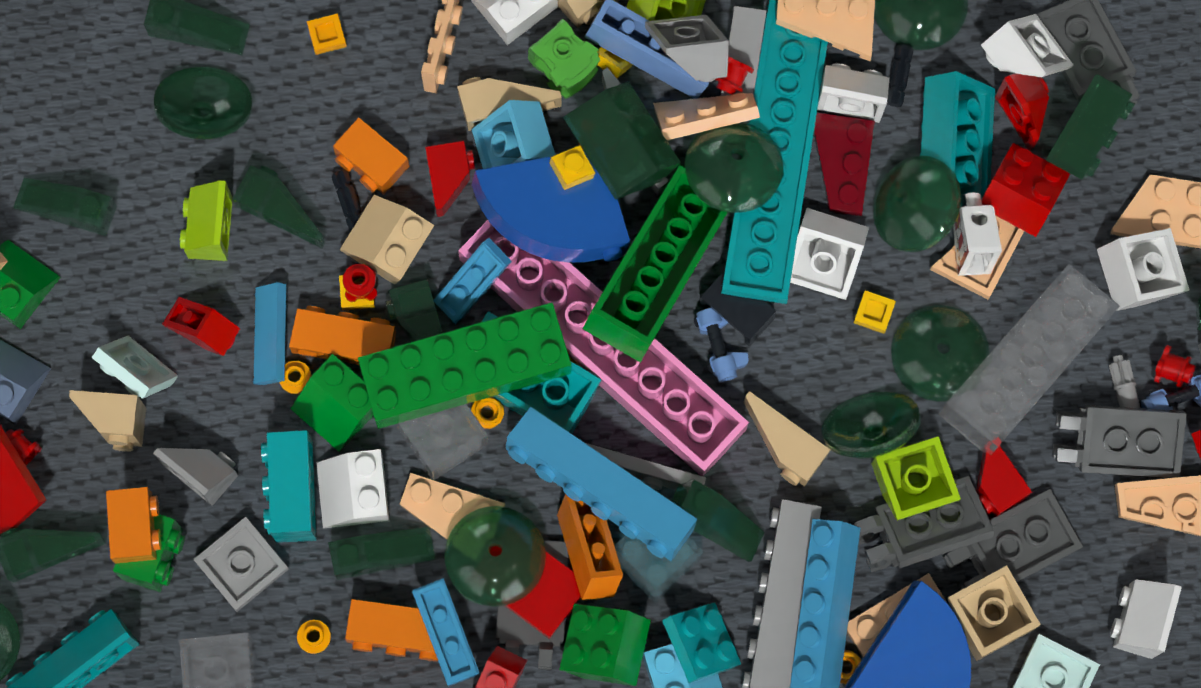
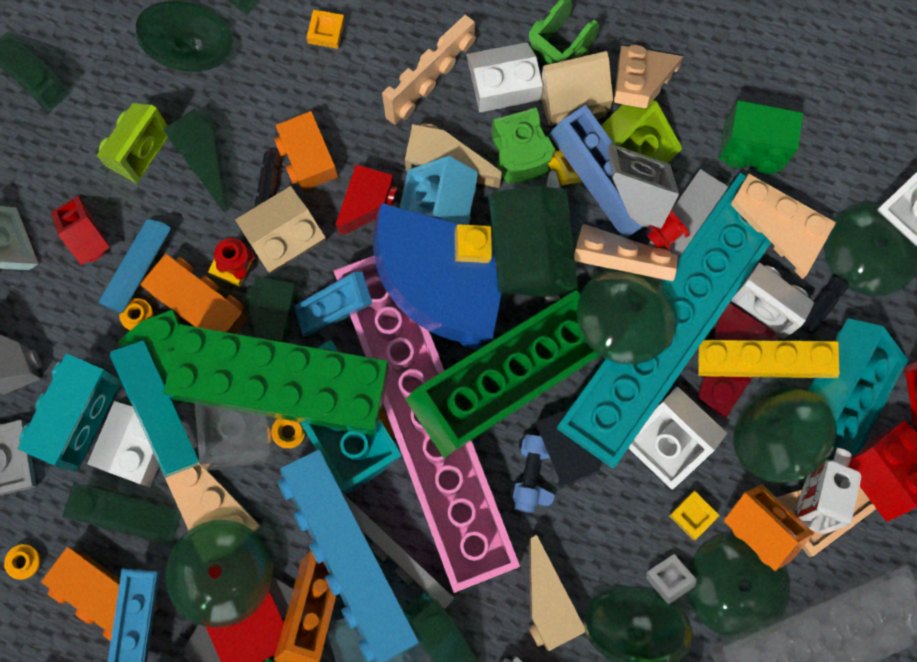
camera: 30 degrees right, 0 degrees up
none -> teal tile [110,340,199,478]
none -> light grey plate [646,554,696,604]
none -> yellow plate [698,340,840,378]
none -> orange brick [724,484,814,571]

